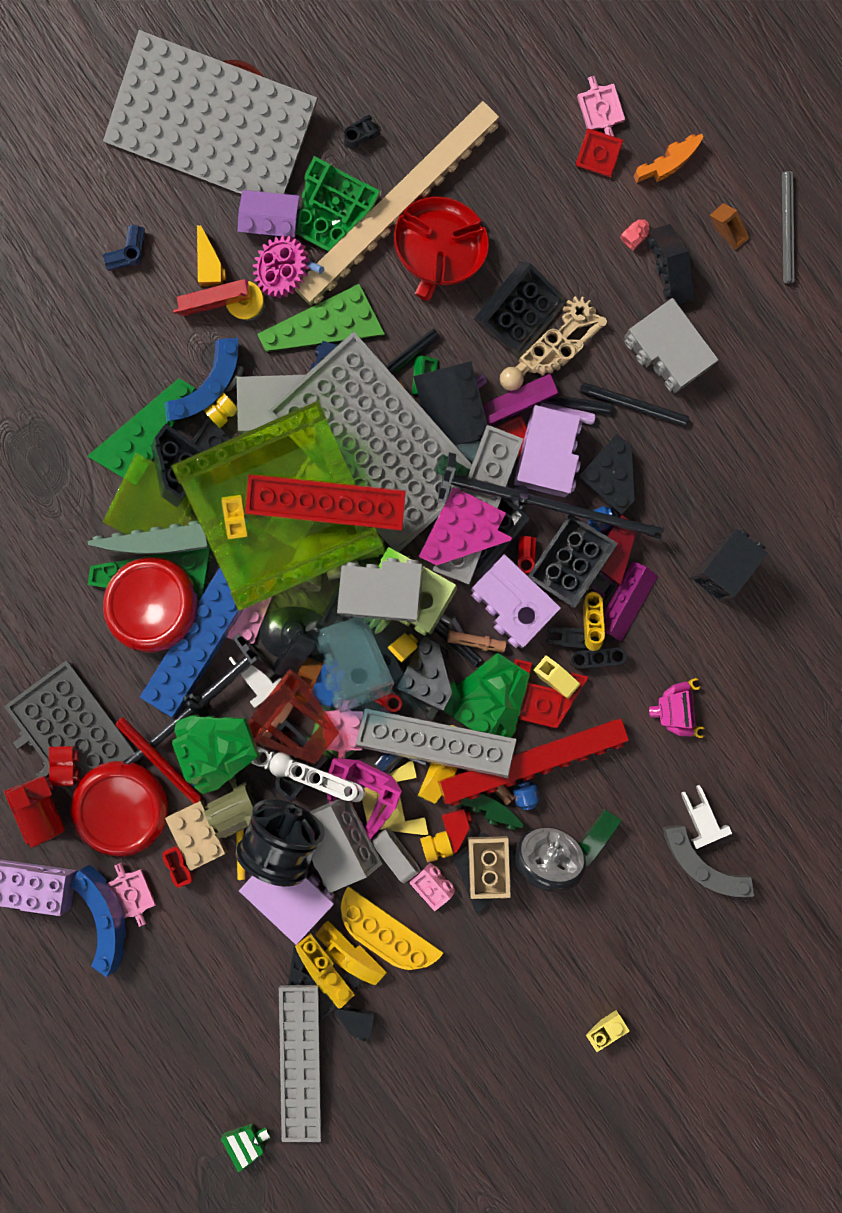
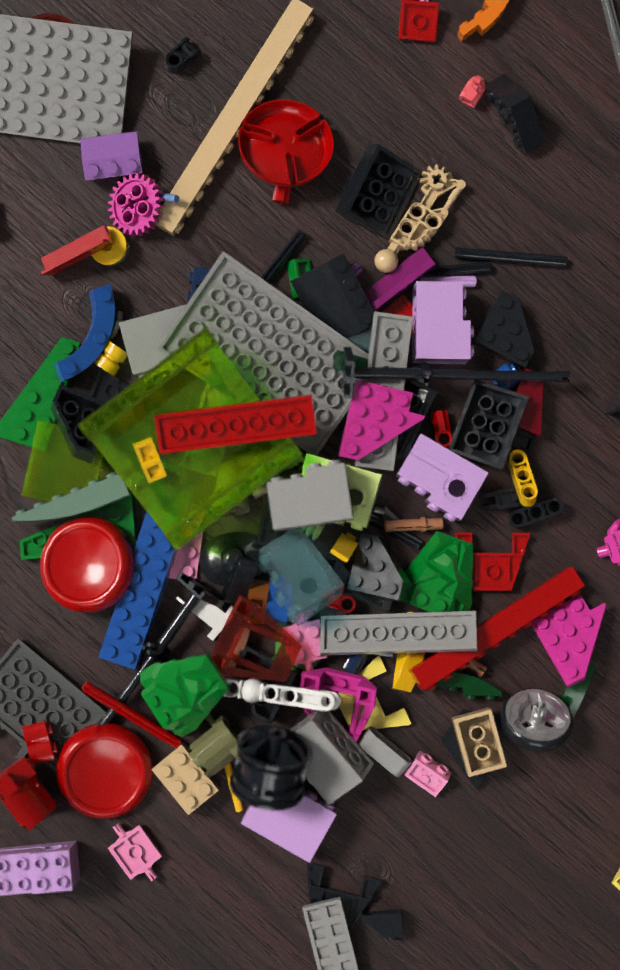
camera: 10 degrees left, 0 degrees up
blue brick [70,865,126,977] -> none
red brick [162,845,194,888] -> none
yellow slope [197,225,226,287] -> none
bright green wing [257,284,385,352] -> none
yellow slope [295,933,354,1008] -> none
green wedge [296,156,381,251] -> none
yellow slope [315,921,387,985] -> none
yellow plate [341,886,443,970] -> none
yellow wheel [420,831,453,863] -> none
red slope [441,808,472,853] -> none
blue head [513,780,540,810] -> none
light yellow slope [534,656,580,699] -> none
magenta panel [603,561,657,642] -> none
light grey piece [624,298,718,393] -> none
dark orange slope [709,203,749,250] -> none
none -> dark pink wing [531,594,606,688]

